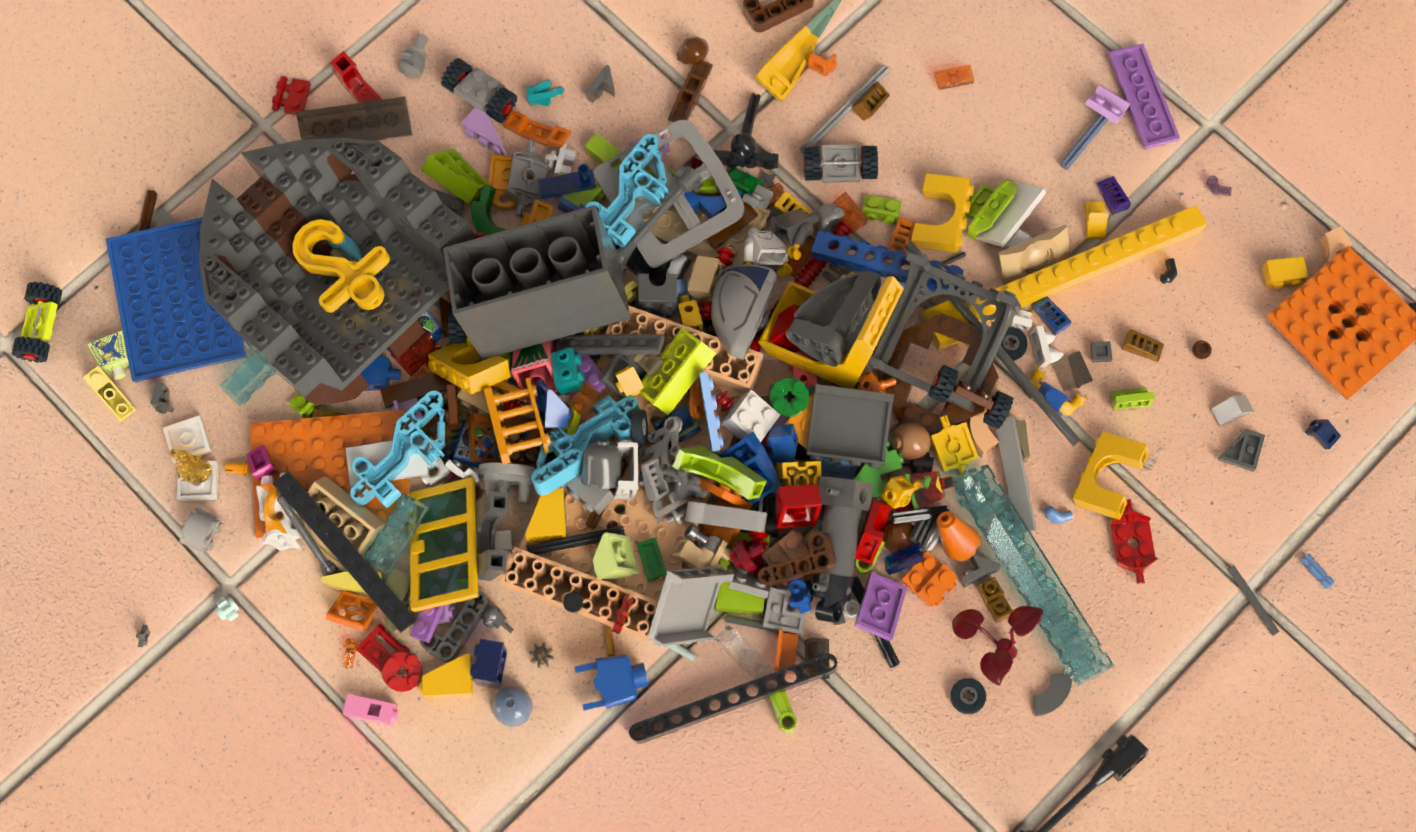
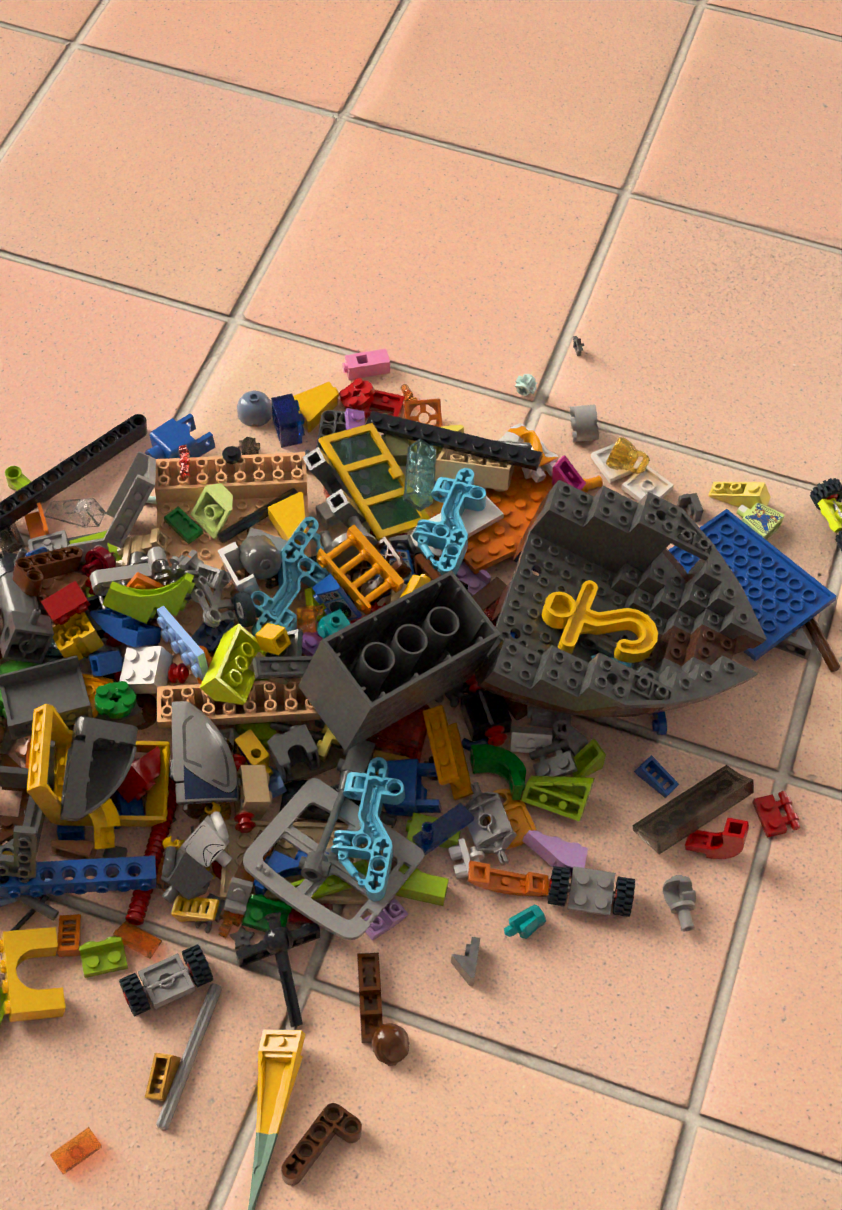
camera: 150 degrees right, 15 degrees down
orange bracket [808,52,837,77] -> none
light grey hair [816,203,845,233] -> none

